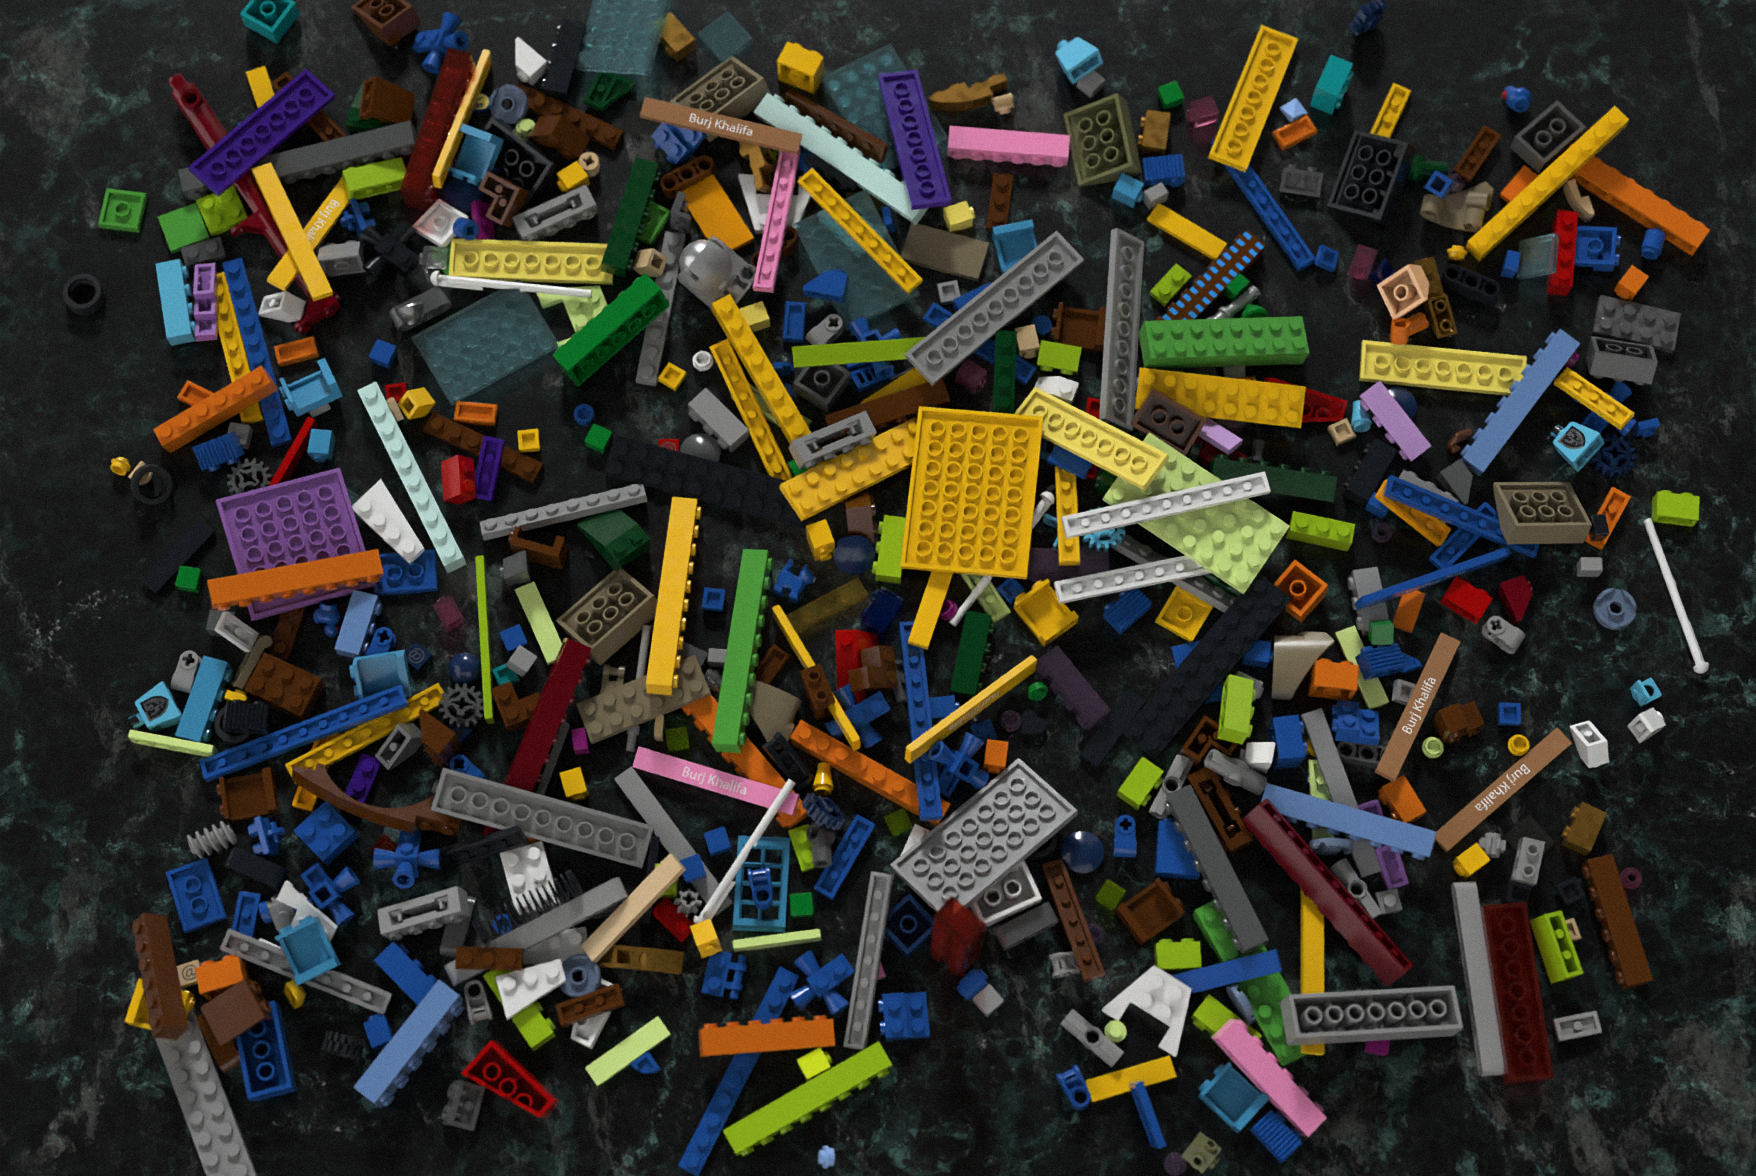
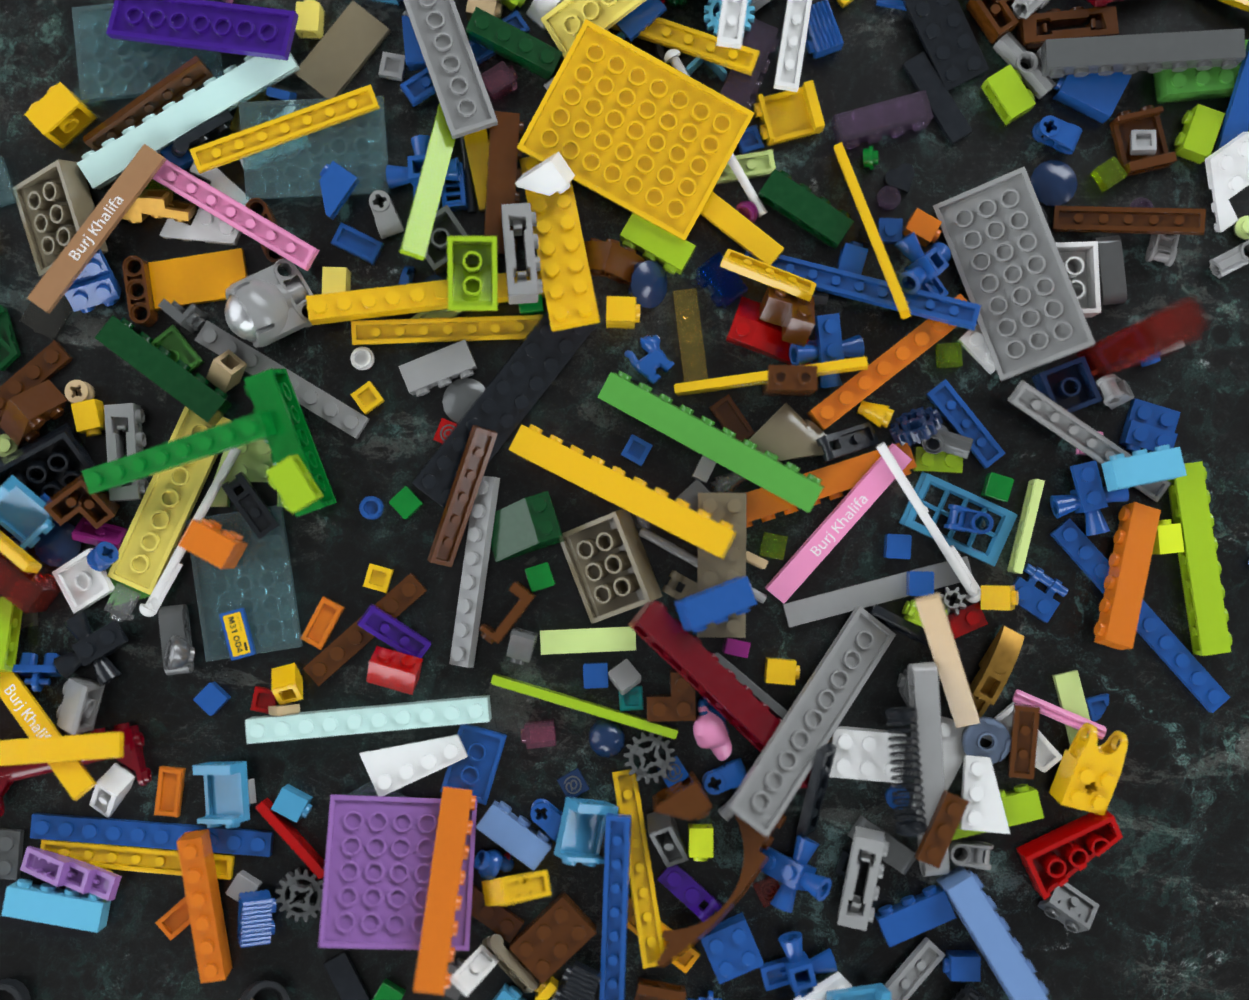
camera: 70 degrees left, 15 degrees up
none -> green brick [82,411,278,494]
none -> orange brick [178,518,249,569]
none -> tile [219,607,257,661]
none -> black plate [222,471,281,540]
none -> lime brick [266,454,323,514]
none -> reddish brown plate [427,425,498,567]
none -> lime slope [447,236,498,311]
none -> yellow window [481,870,551,906]
none -> white slope [515,151,575,196]
none -> green piece [525,562,555,592]
none -> blue brick [674,576,757,633]
none -> neon yellow brick [688,824,713,862]
none -> bright pink hair [693,697,732,761]
none -> yellow tile [720,249,817,302]
none -> bright pink axle [1012,690,1107,739]
none -> yellow brick [1049,723,1128,816]
none -> light grey piece [1096,374,1134,410]
none -> medium azure brick [1101,444,1187,492]
none -> light grey plate [1130,130,1157,155]

